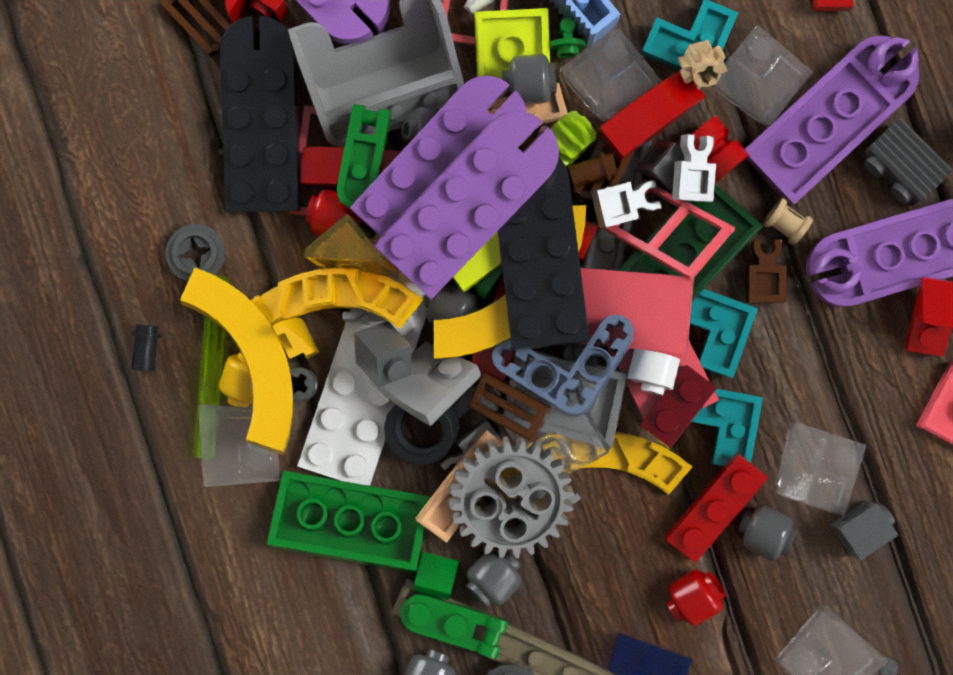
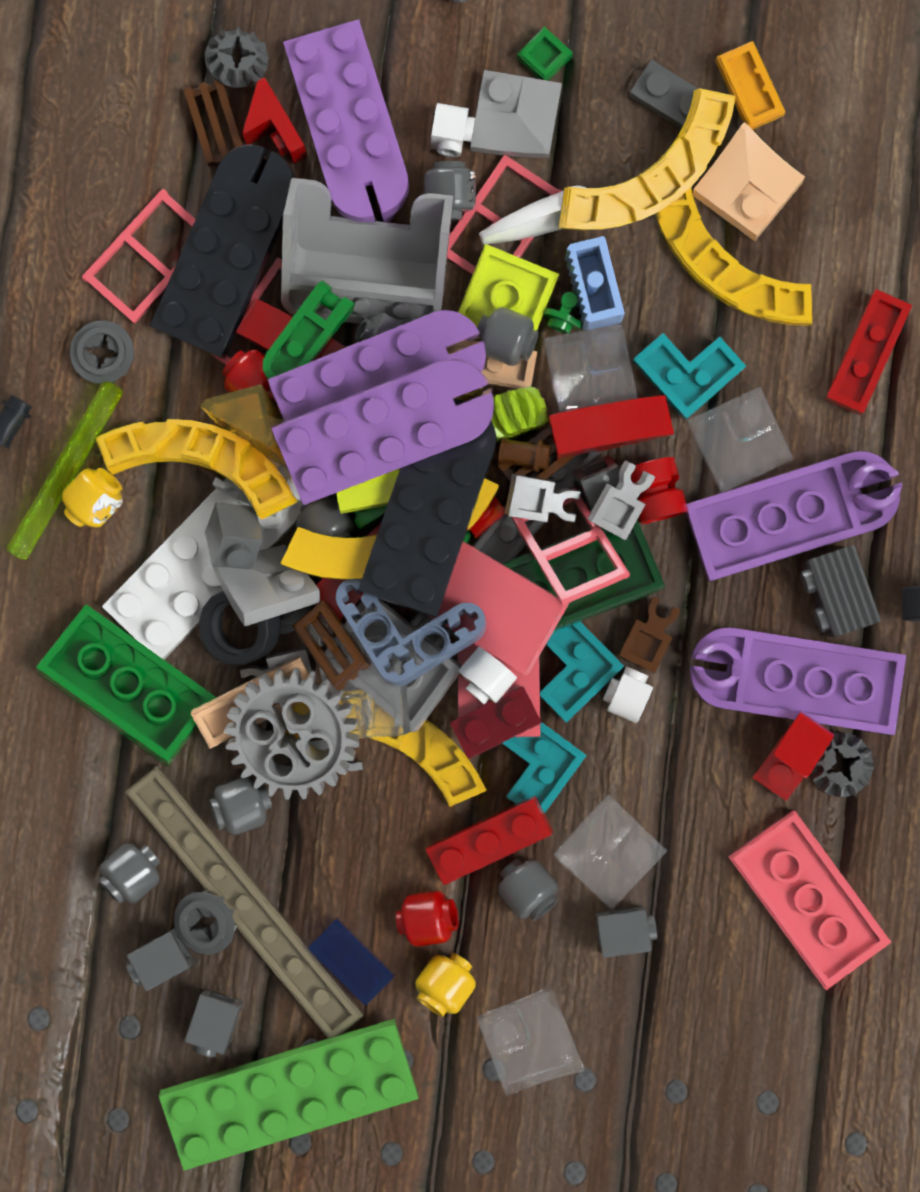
camera: 30 degrees right, 0 degrees up
yellow tile [180,267,293,455] -> none
clear plate [199,404,280,487] -> none
yellow slope [272,318,320,359] -> none
dark grey bush [289,367,319,401] -> none
green plate [401,593,509,659] -> none
green tile [413,552,459,600] -> none
tan gear [678,40,727,89] -> none
tan bush [763,198,813,245] -> none
none -> coral window [82,189,195,324]
none -> yellow head [415,953,476,1017]
none -> white plate [603,666,653,724]

